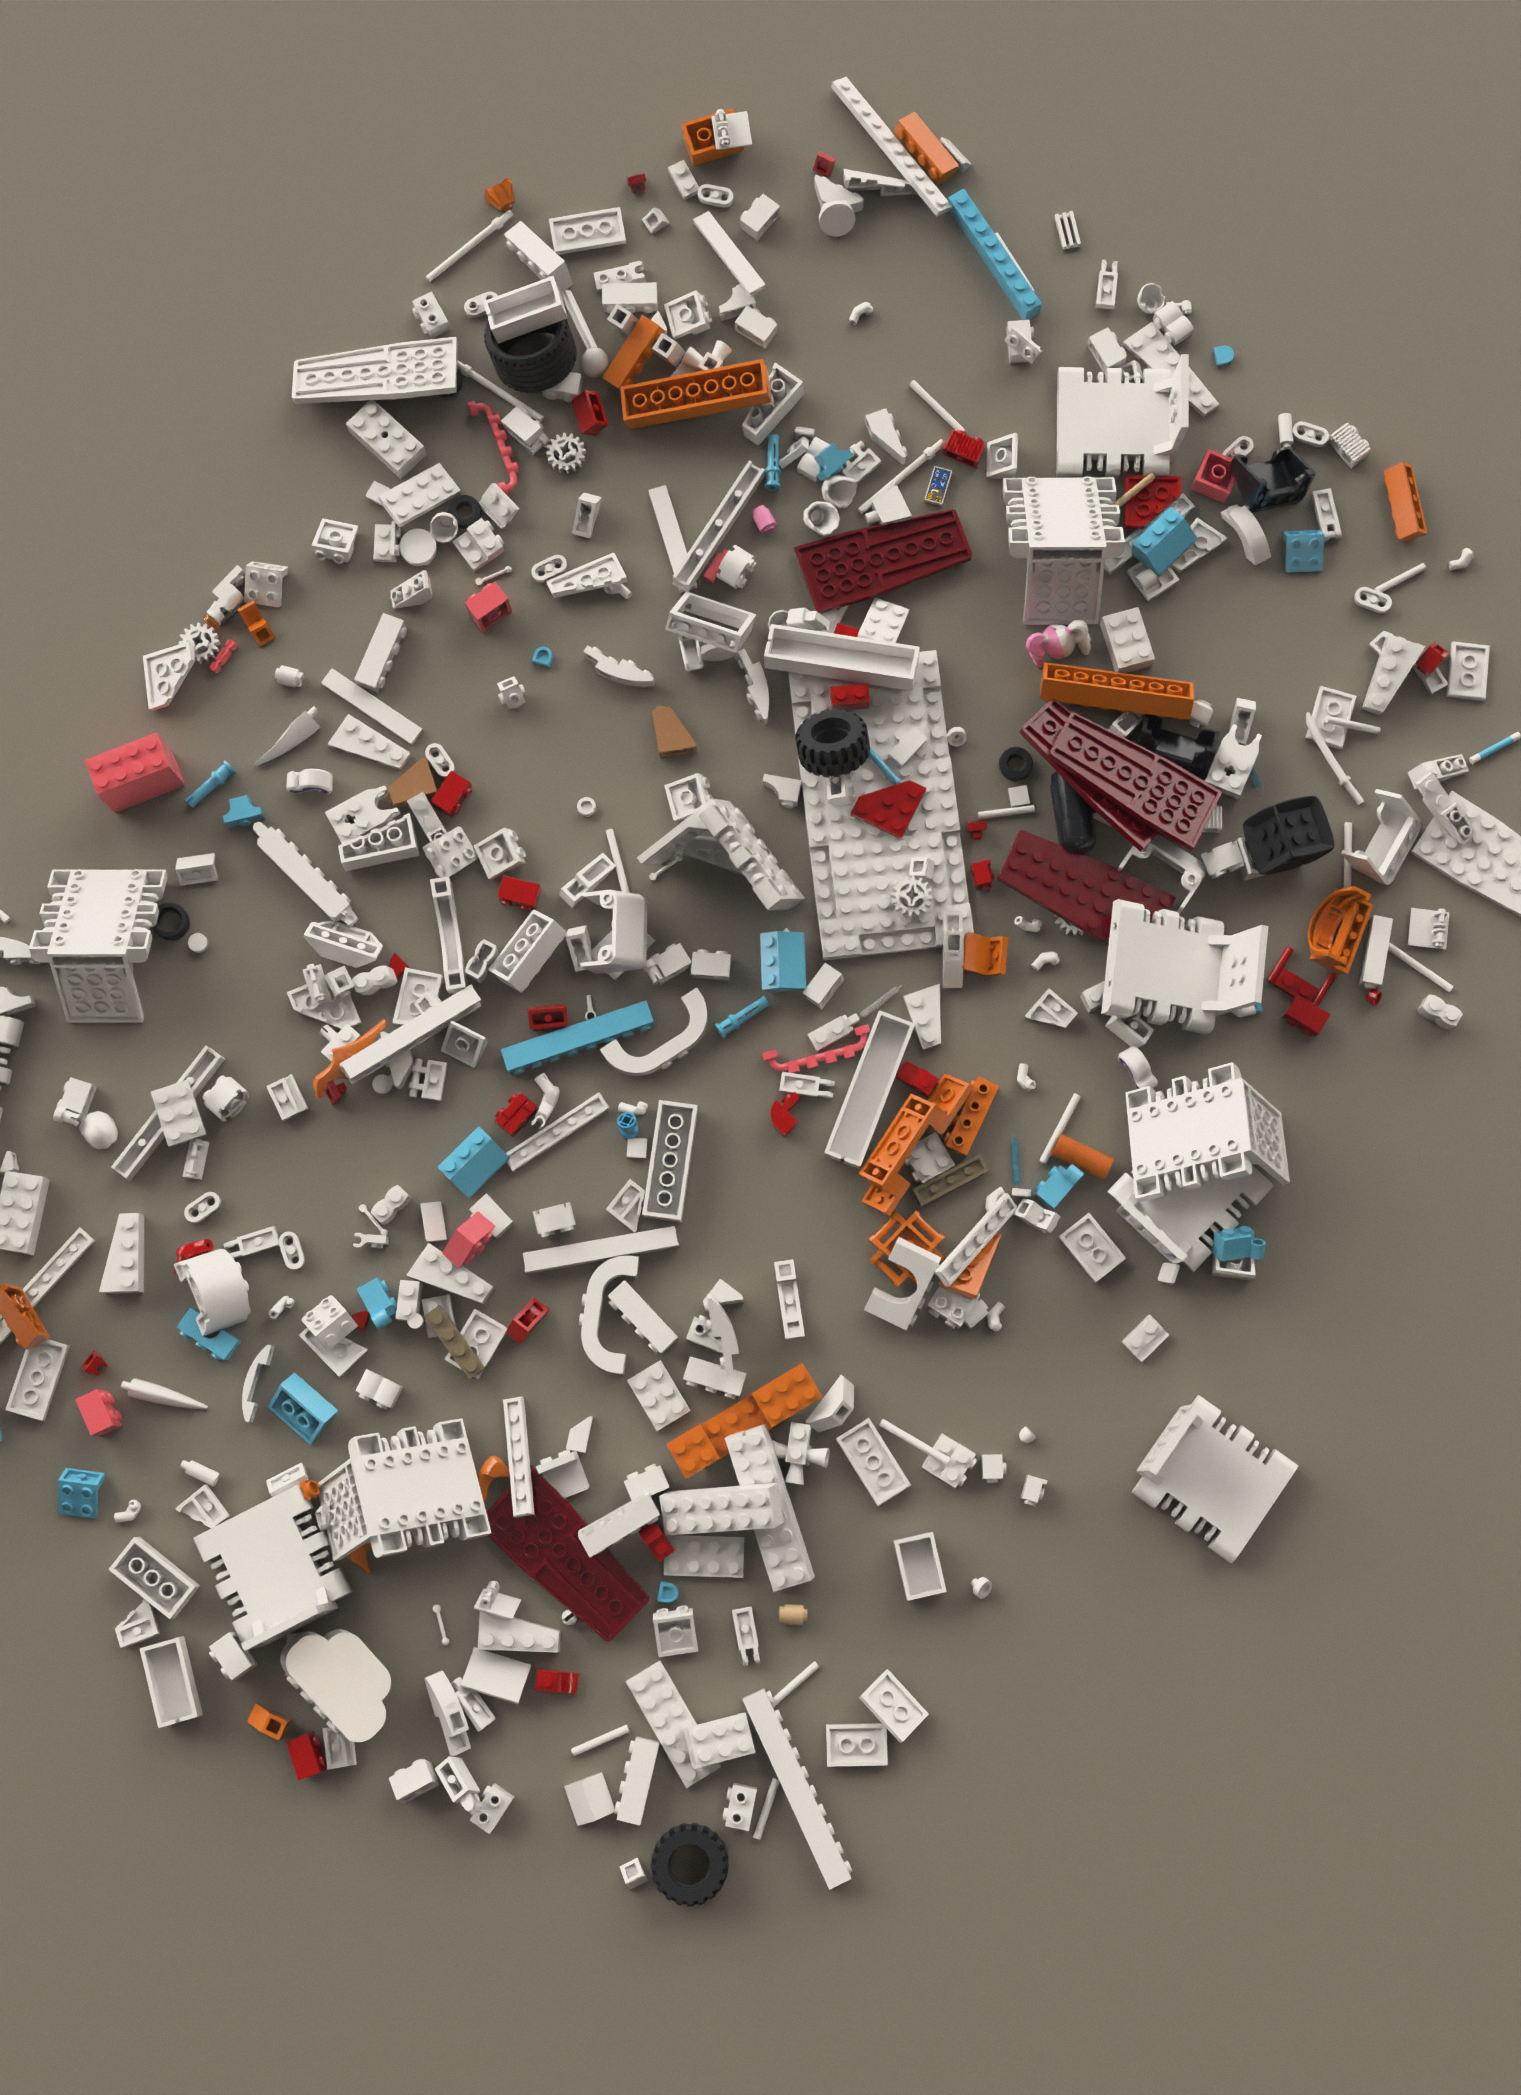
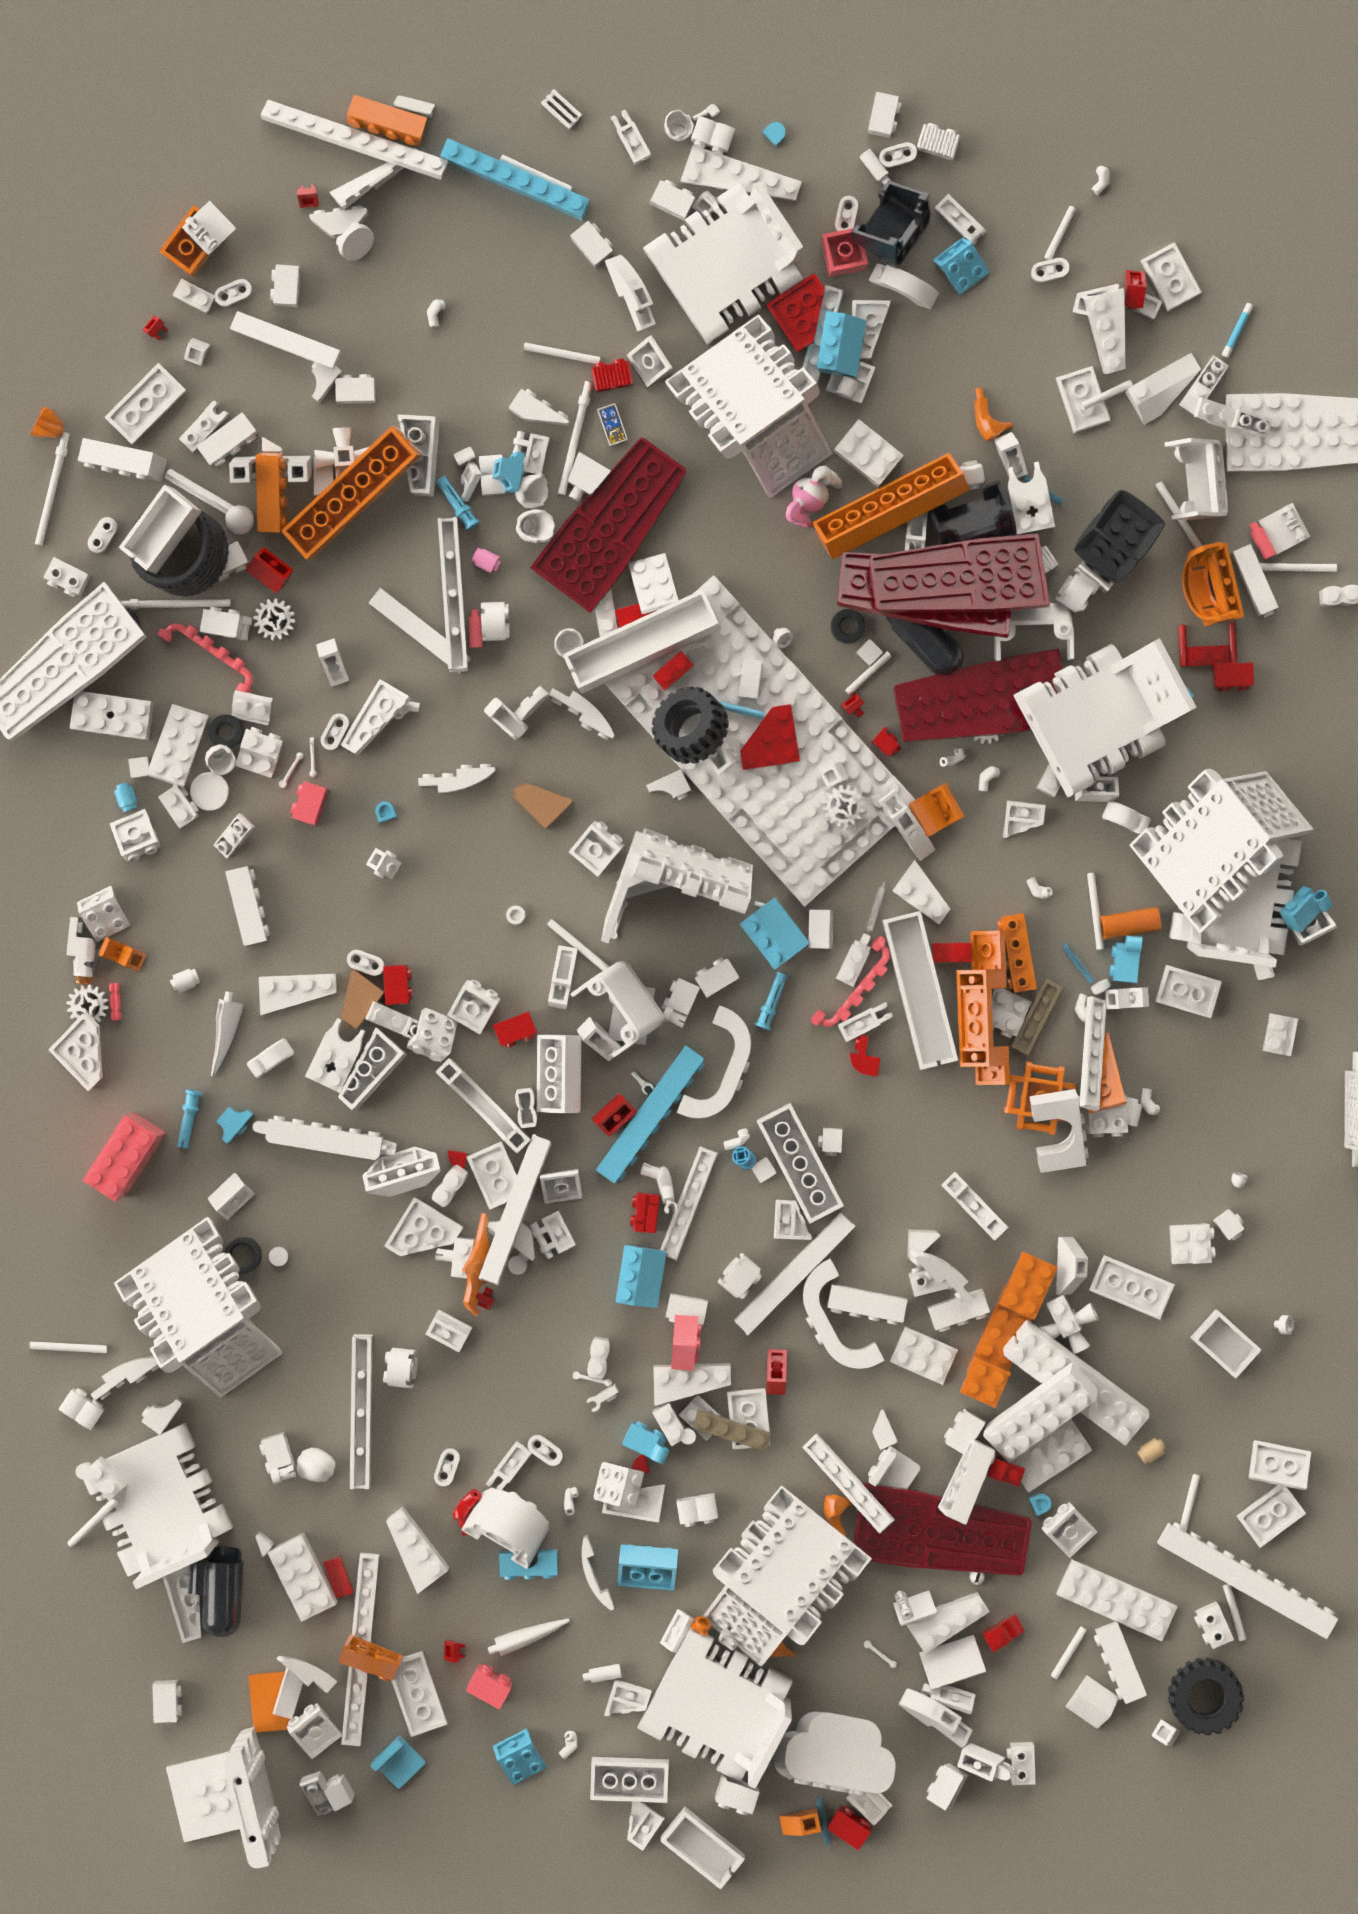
camera: 40 degrees left, 10 degrees up
white plate [151,1079,207,1147] -> none
white hinge [183,1139,210,1180] -> none
white hinge [303,964,332,1006] -> none
white tile [321,668,423,745] -> none
white brick [324,966,354,998] -> none
white slope [414,990,442,1014] -> none
white slope [420,1201,447,1243] -> none
white plate [664,291,712,340] -> none
white window [665,591,756,653] -> none
white brick [683,1712,755,1769] -> none
white hinge [732,1606,760,1666] -> none
white piece [787,608,830,632] -> none
white bar [879,1419,951,1465] -> none
white hinge [1004,327,1043,364] -> none
white brick [1021,1475,1047,1507] -> none
tan bar [1113,473,1155,508] -> none
white sword [1306,712,1364,805] -> none
red hinge [1365,989,1382,1006] -> none
orange brick [1383,462,1428,542] -> none
none -> medium azure brick [114,782,138,812]
none -> white hinge [310,737,317,778]
none -> red slope [323,1555,354,1598]
none -> white slope [605,254,656,331]
none -> medium azure piece [815,1793,831,1848]
none -> white brick [818,1128,843,1156]
none -> white brick [868,92,901,138]
none -> orange animal [974,388,1013,442]
none -> white wedge [1125,353,1201,425]
none -> coral cylinder [1250,522,1277,560]

